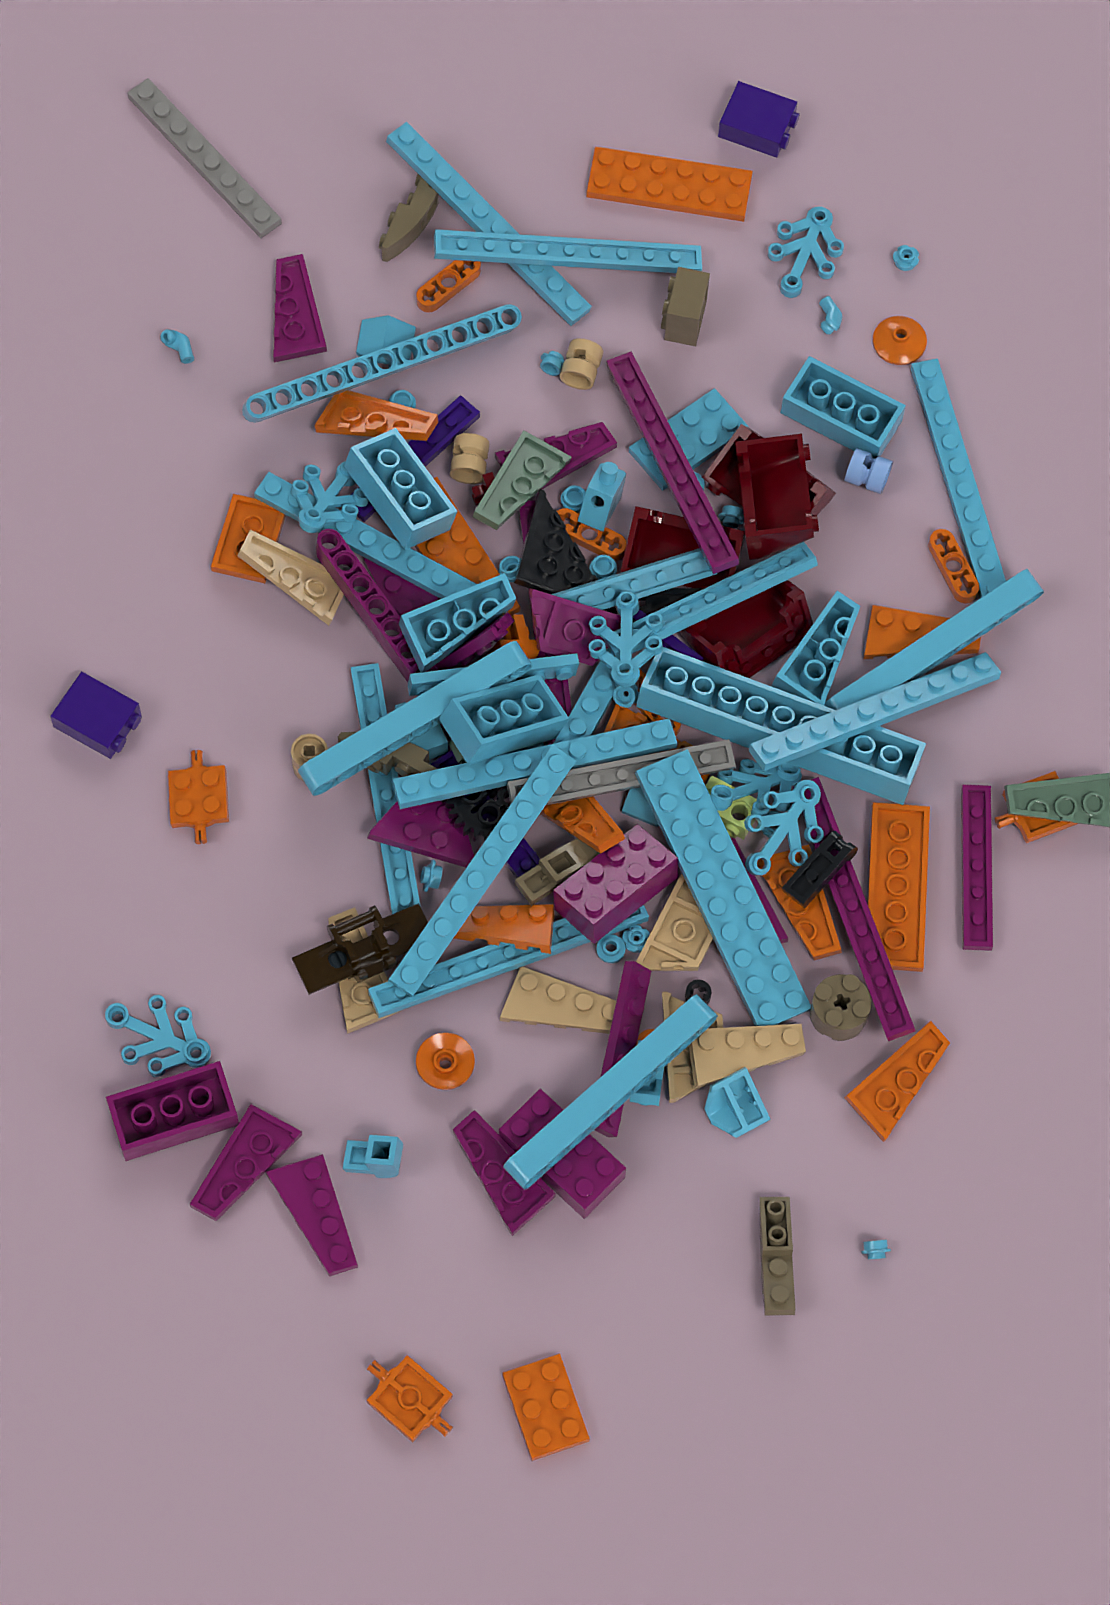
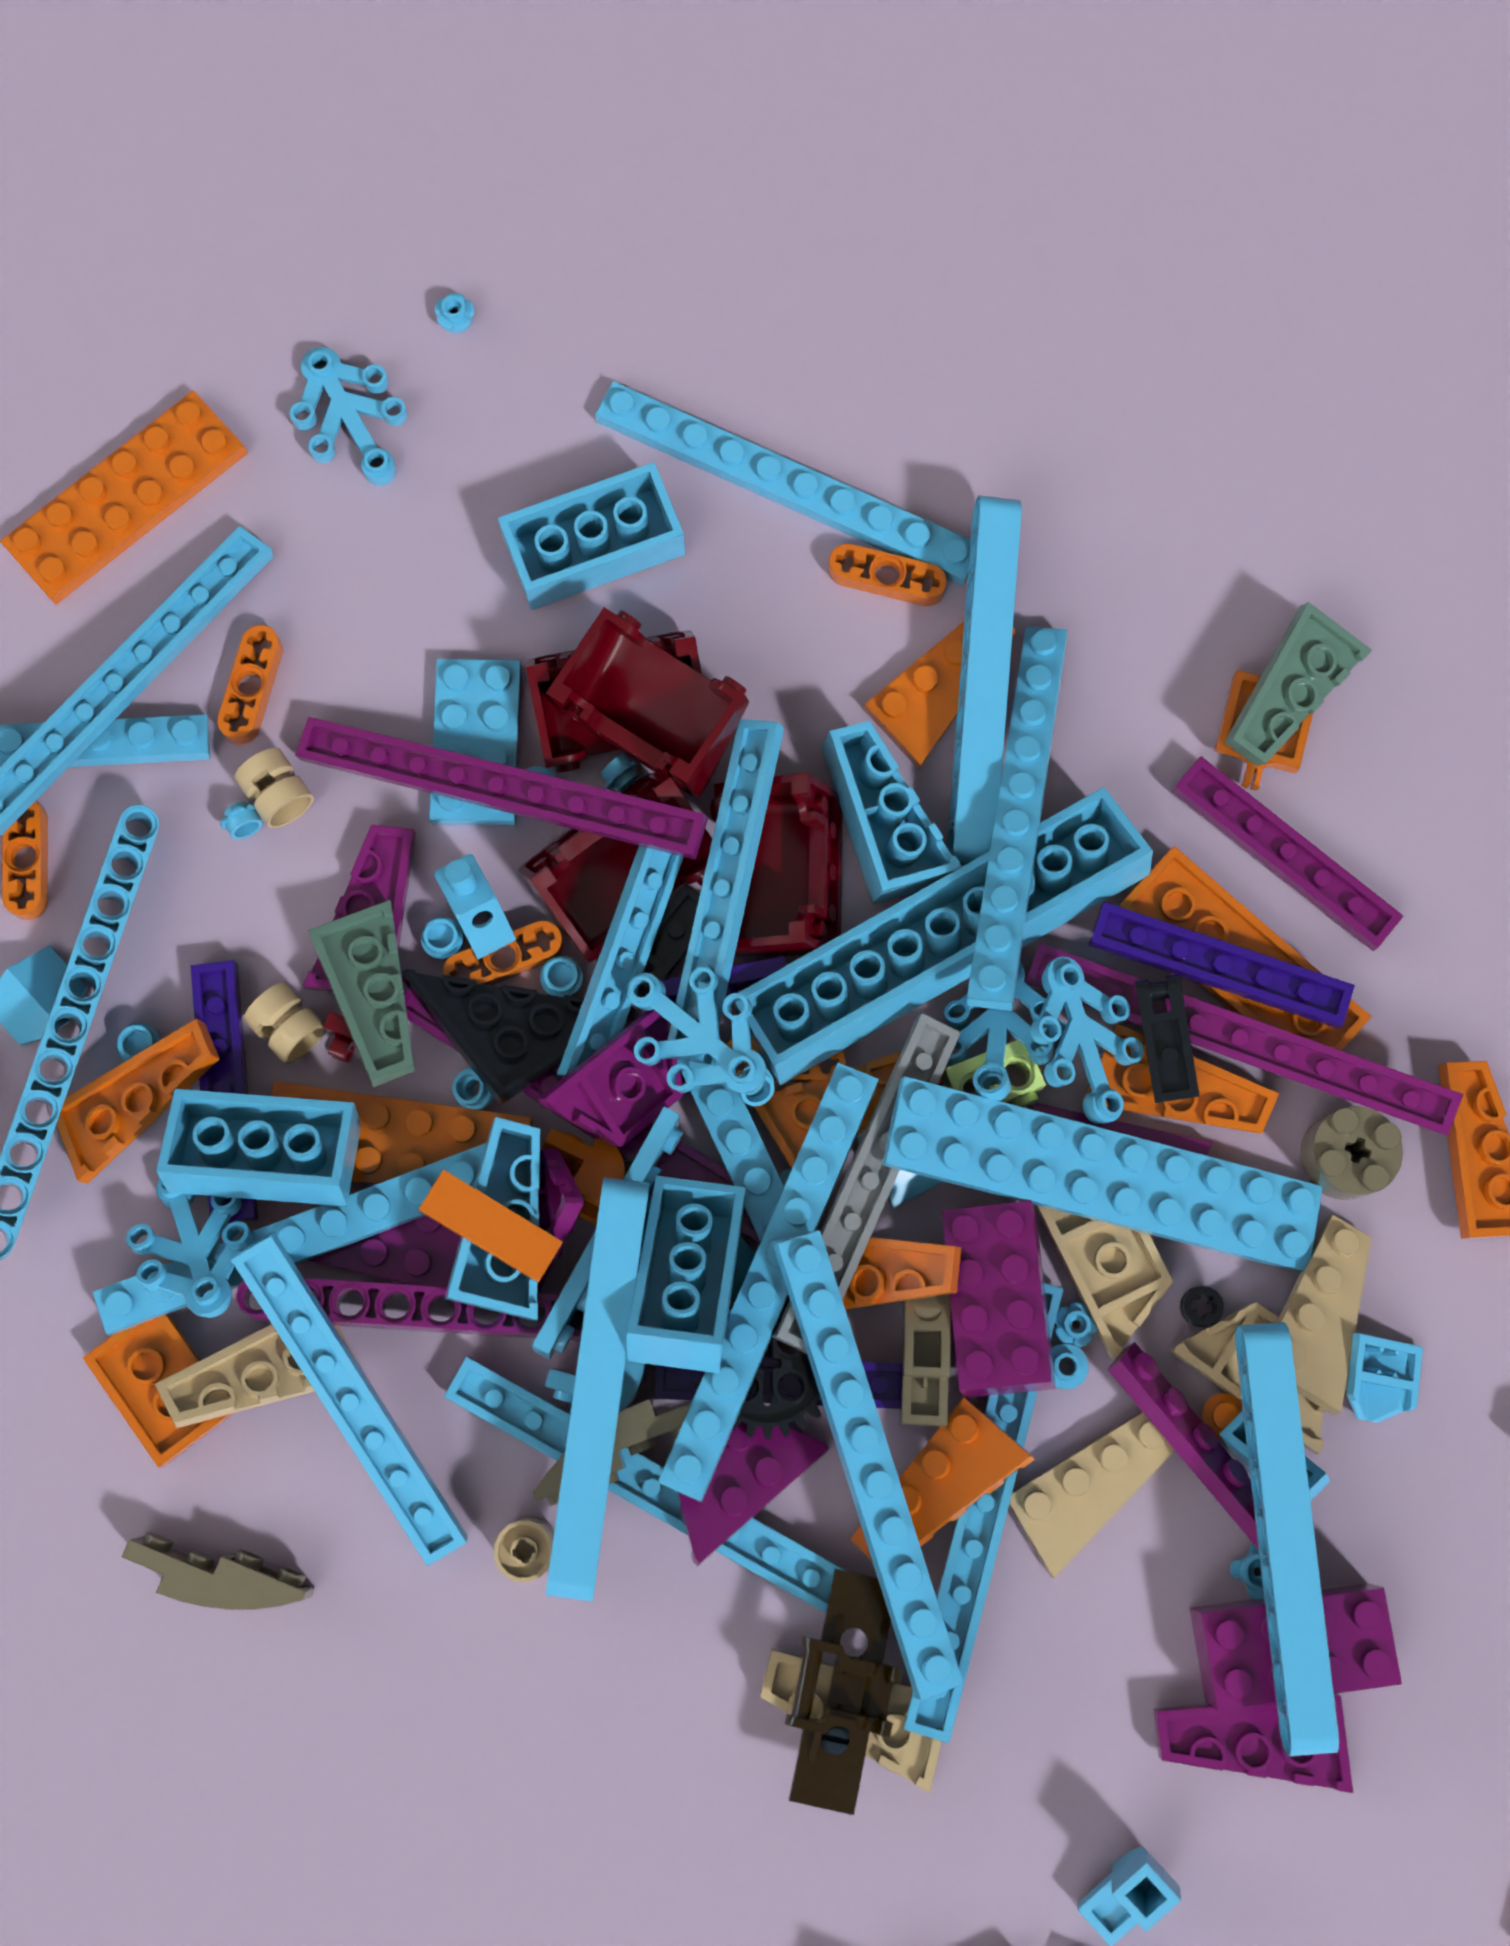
camera: 50 degrees left, 10 degrees up
dark purple brick [50,671,142,759] -> none
orange plate [168,750,229,844] -> none
orange dish [416,1033,475,1090] -> none
medium azure plate [420,859,442,892] -> none
dark tan brick [661,267,710,347] -> none
dark purple brick [718,81,800,158] -> none
medium azure arm [819,296,843,335] -> none
light blue wheel [844,448,893,494] -> none
orange dish [873,316,927,365] -> none
none -> dark tan slope [122,1533,315,1610]
none -> orange beam [217,625,283,745]
none -> medium azure plate [231,1232,468,1566]
none -> orange tile [418,1169,563,1283]
none -> dark purple plate [1088,902,1355,1029]

